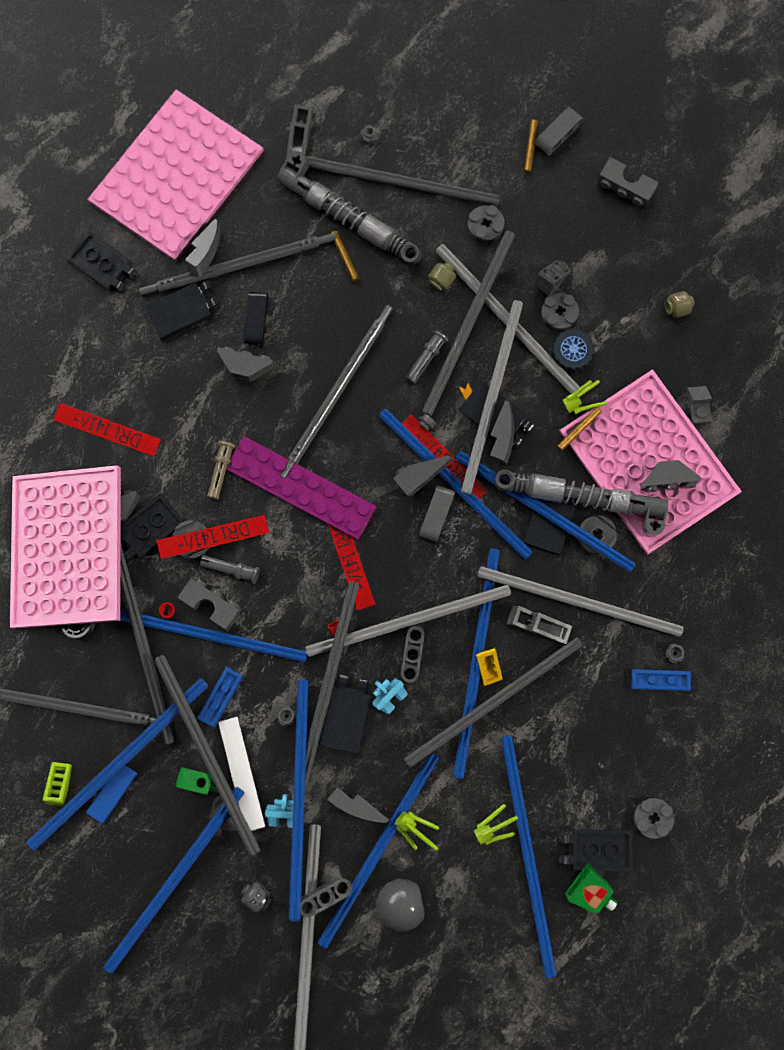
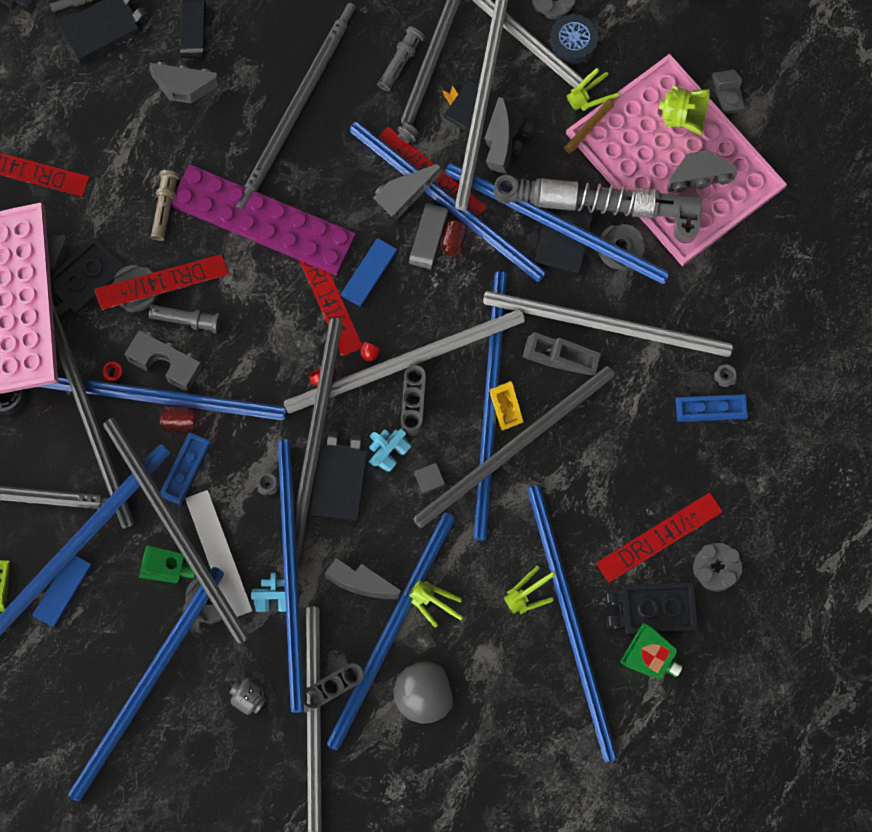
camera: 10 degrees left, 5 degrees down
none -> clear red brick [160,407,195,431]
none -> blue tile [341,238,397,307]
none -> red hinge [361,342,381,361]
none -> dark grey tile [414,463,445,495]
none -> clear red brick [439,221,466,257]
none -> red sticker [596,493,723,582]
none -> lime hat [659,85,710,136]

